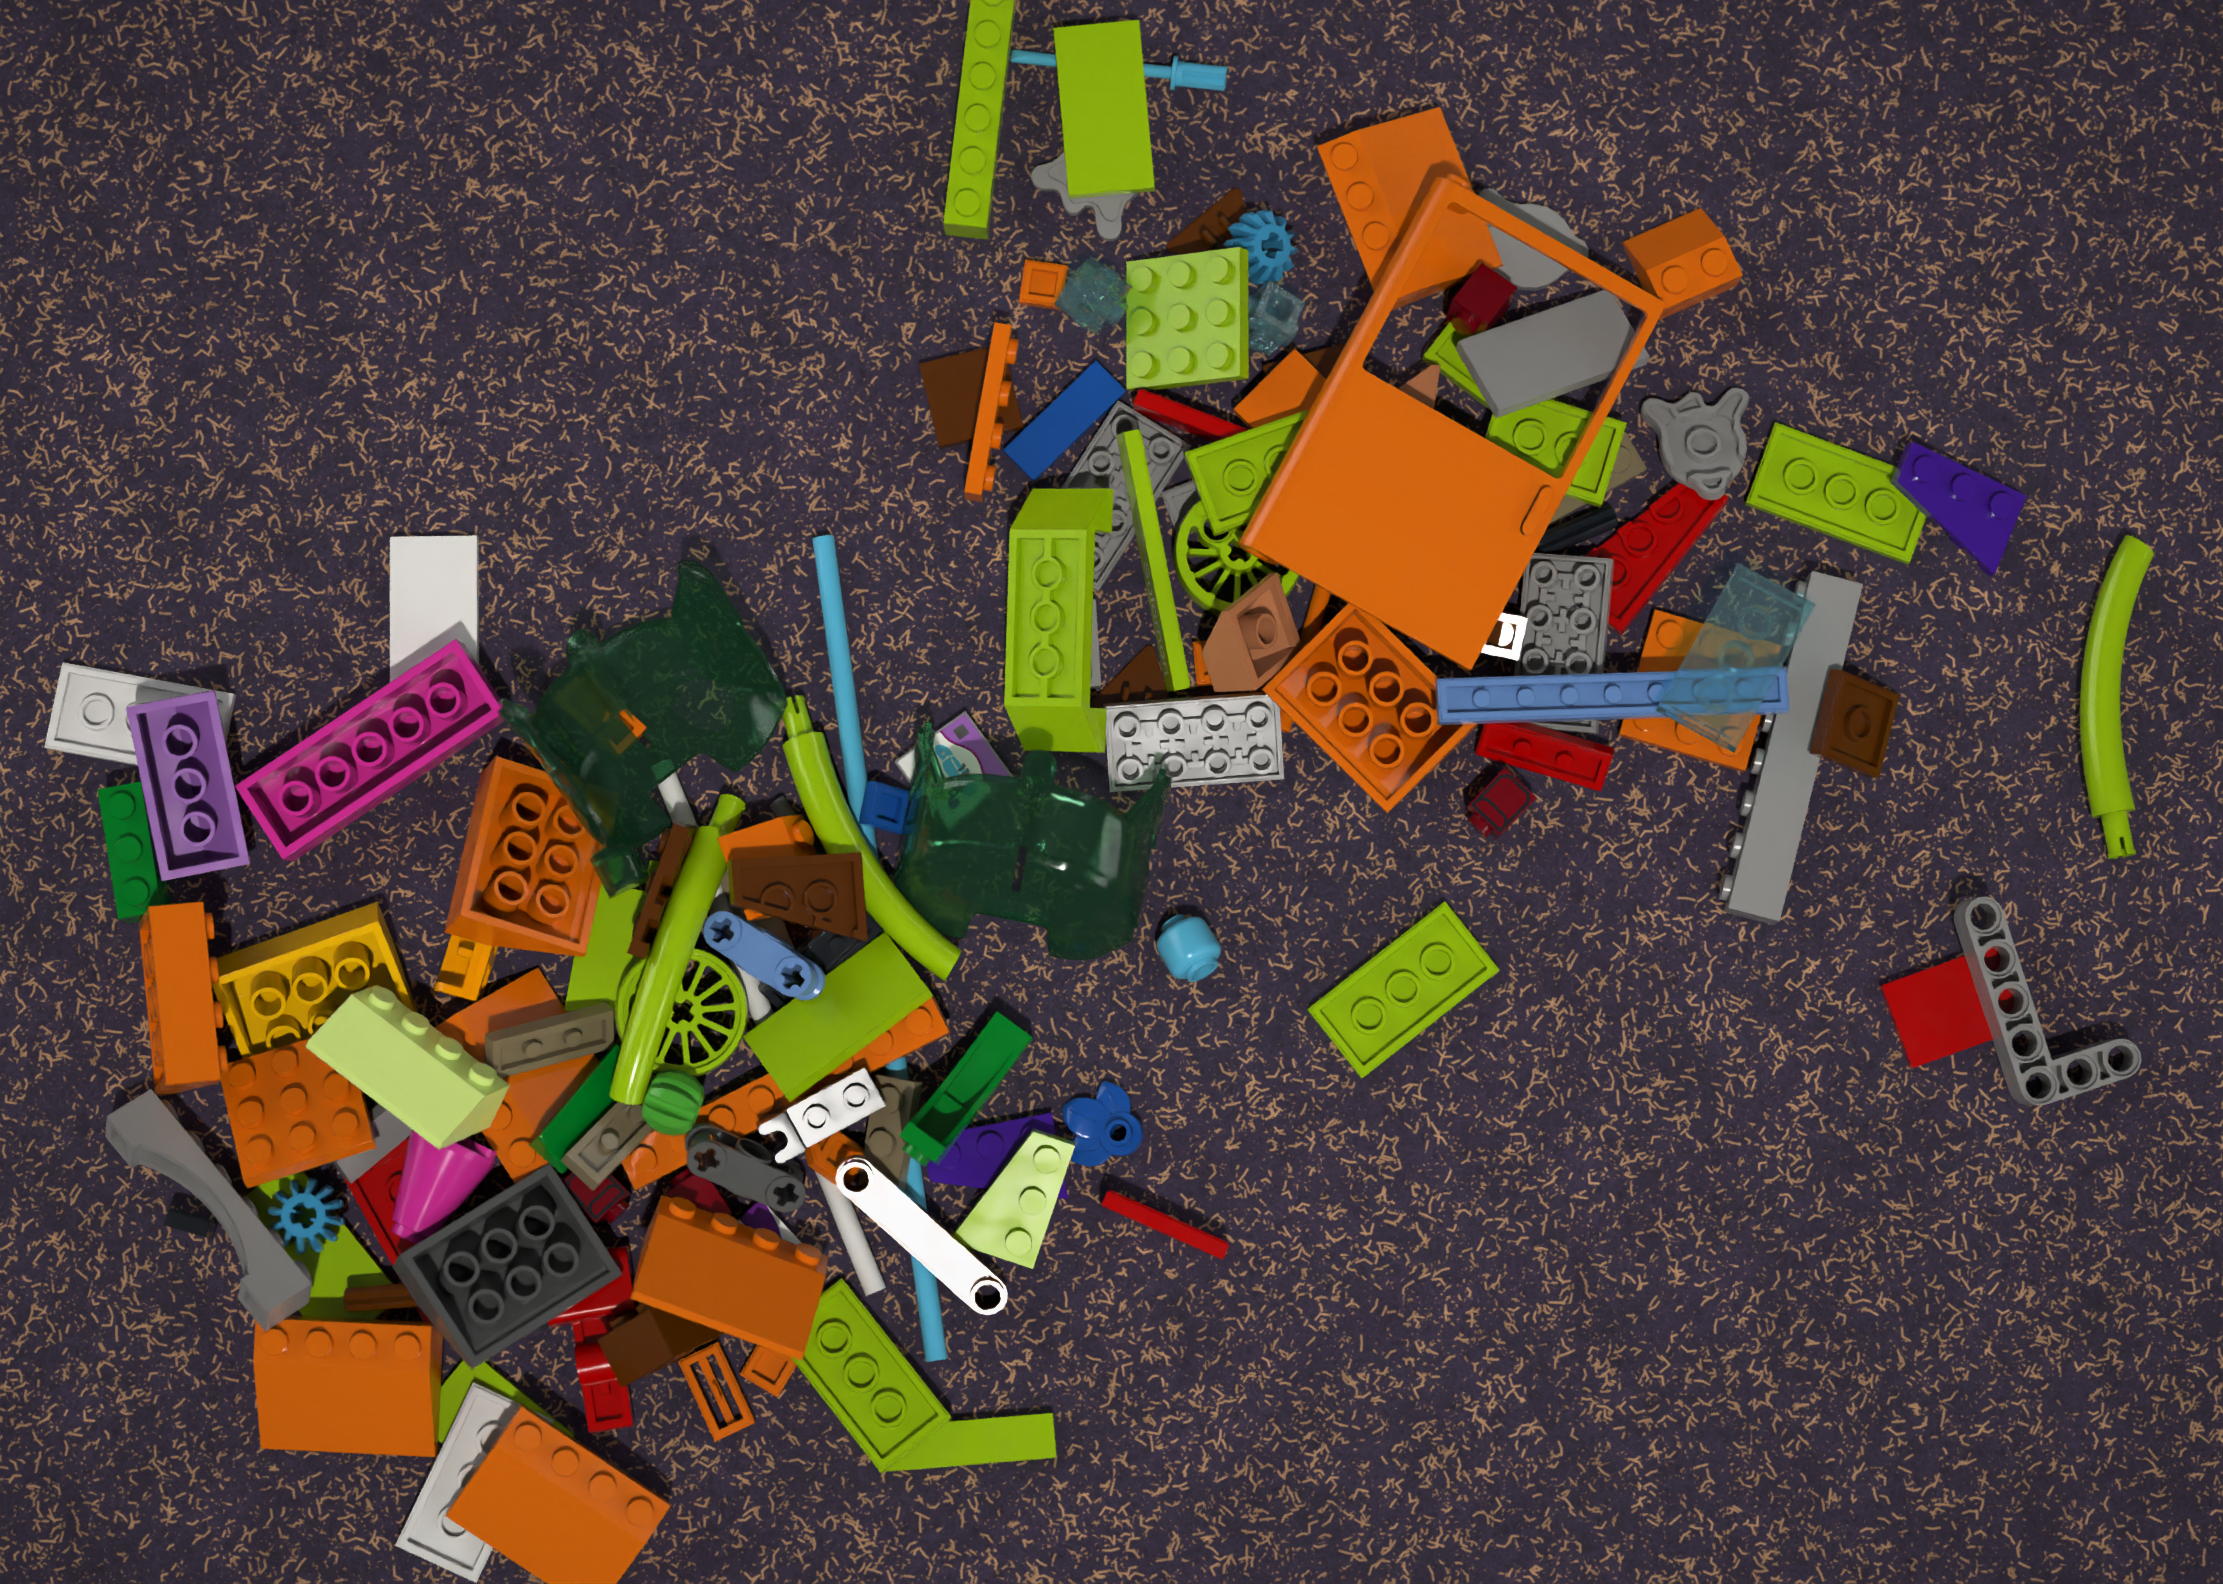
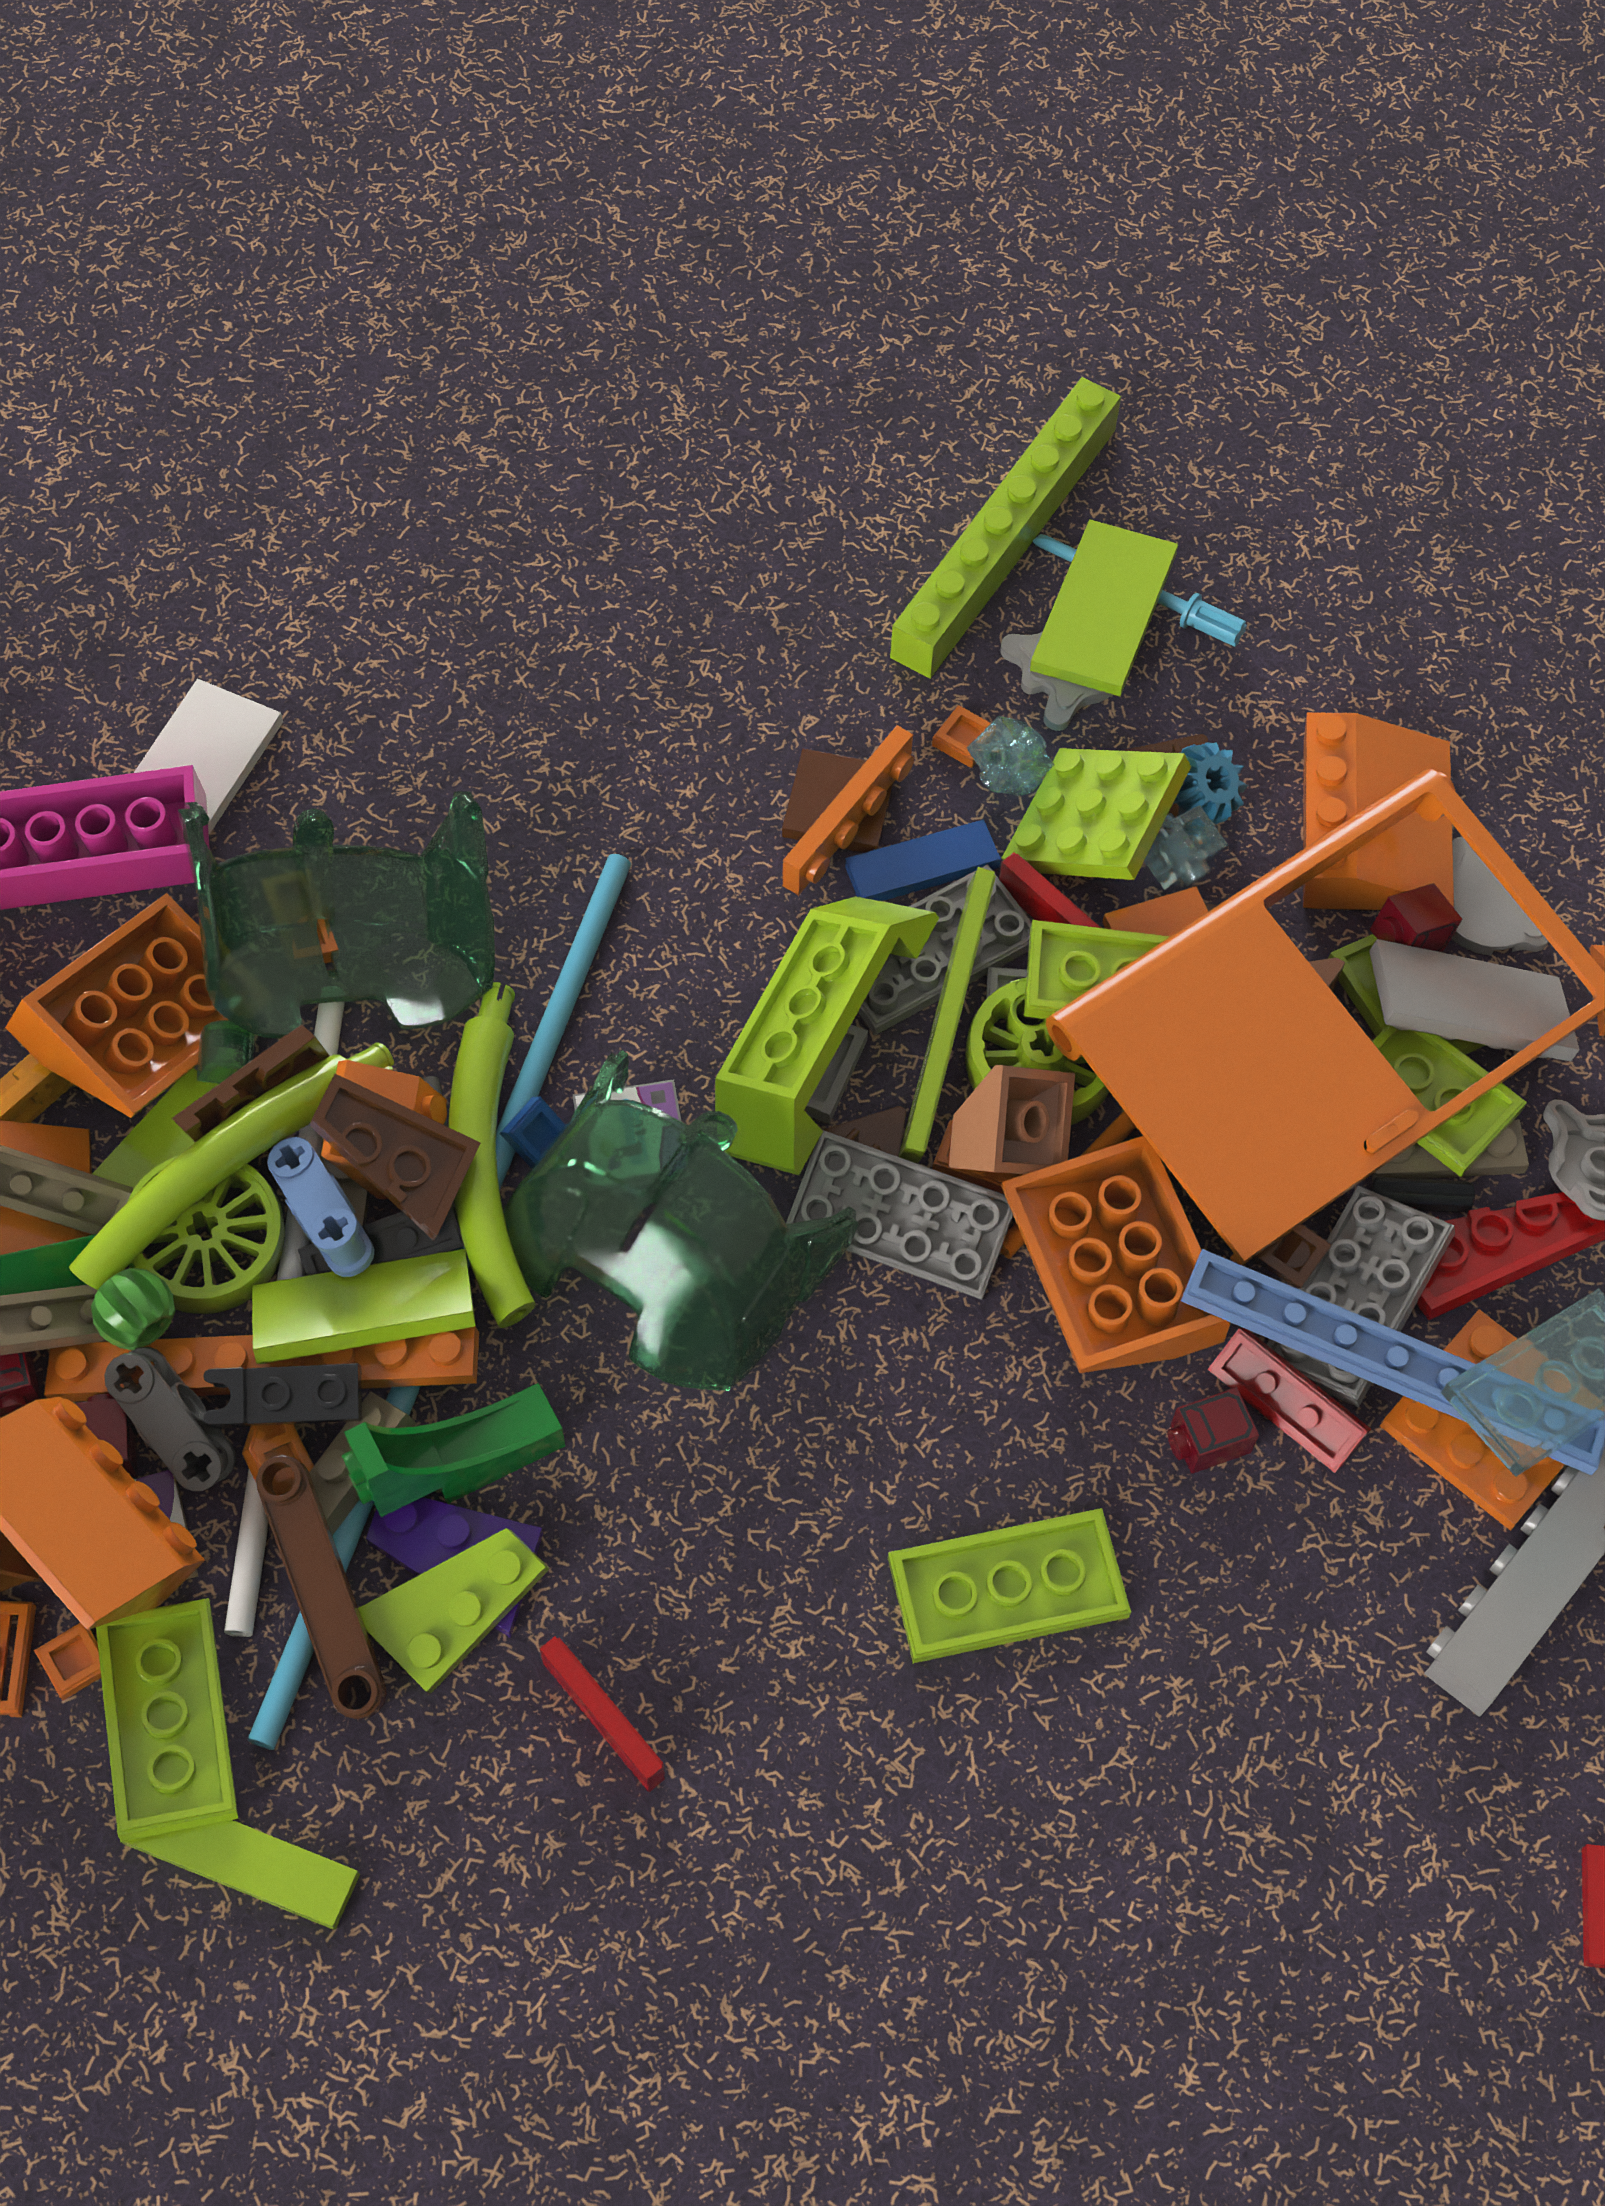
camera: 25 degrees right, 20 degrees down
blue plate [1062,1081,1143,1167] -> none
medium azure head [1156,914,1221,982] -> none

